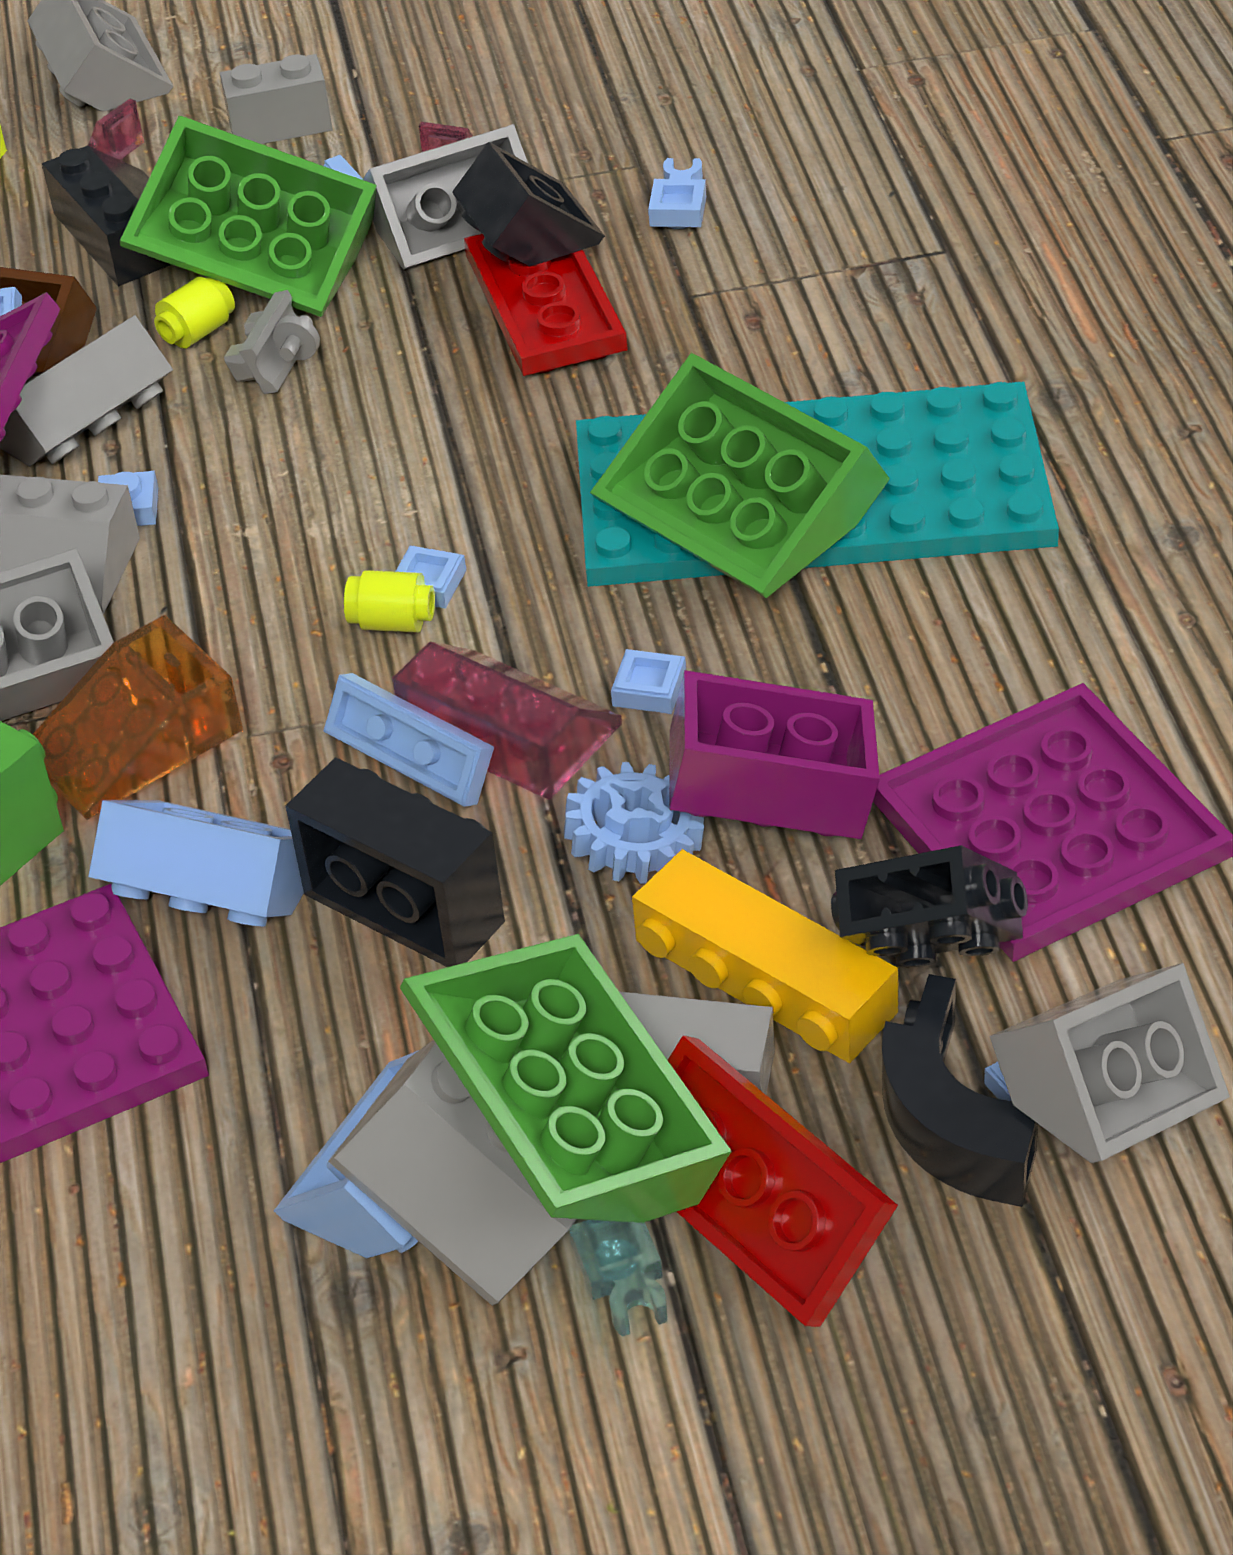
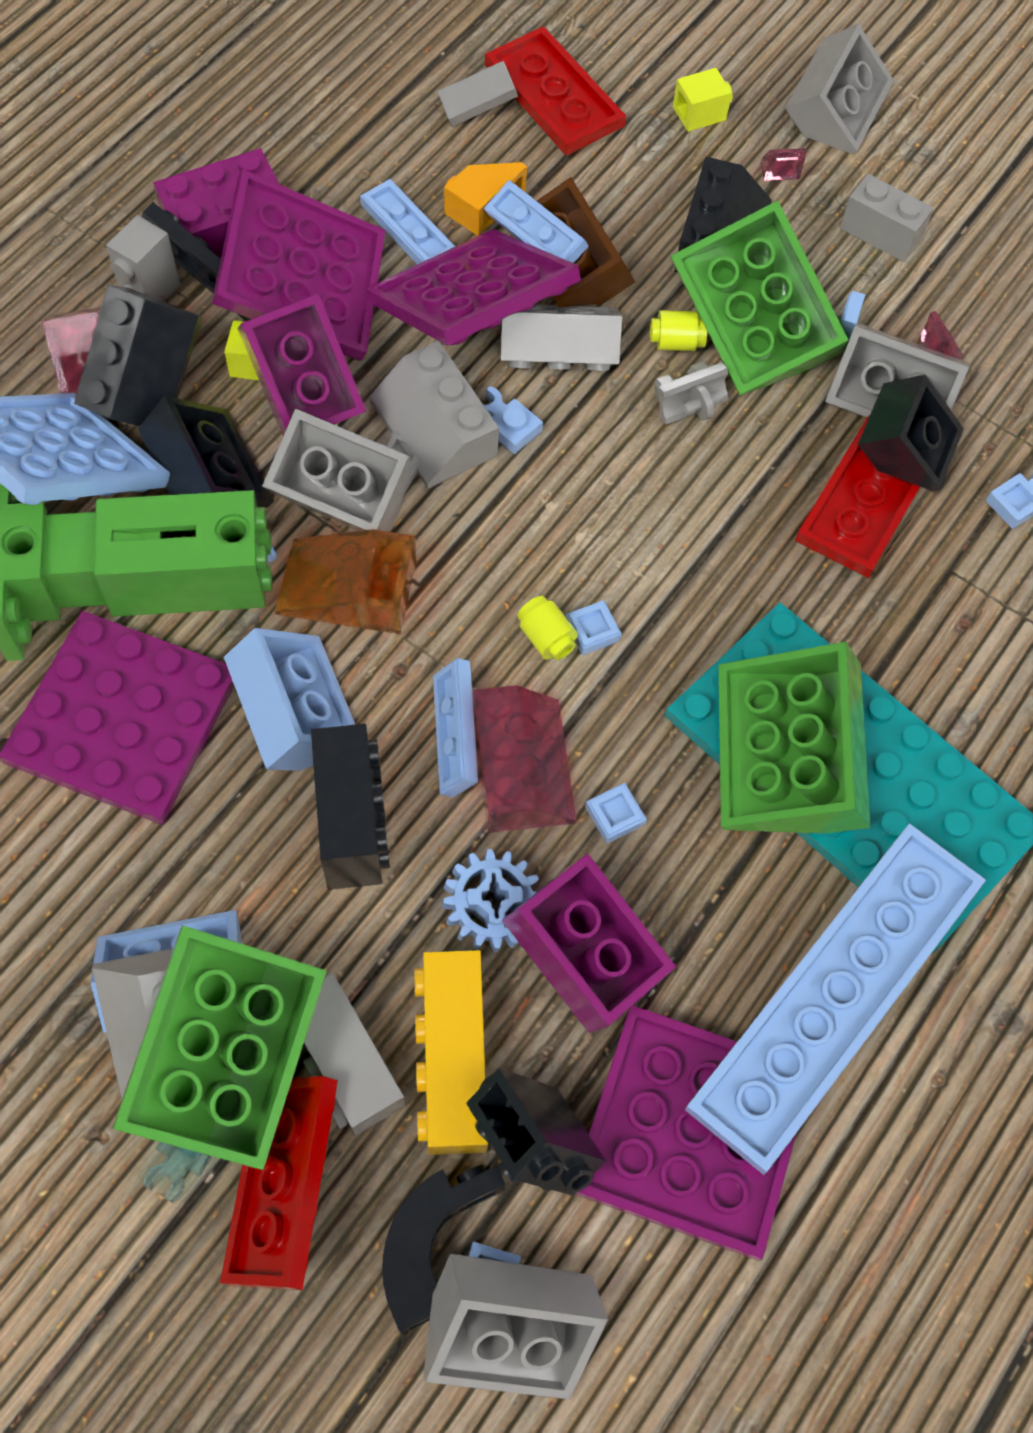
camera: 40 degrees right, 20 degrees up
none -> light blue plate [685,823,986,1175]

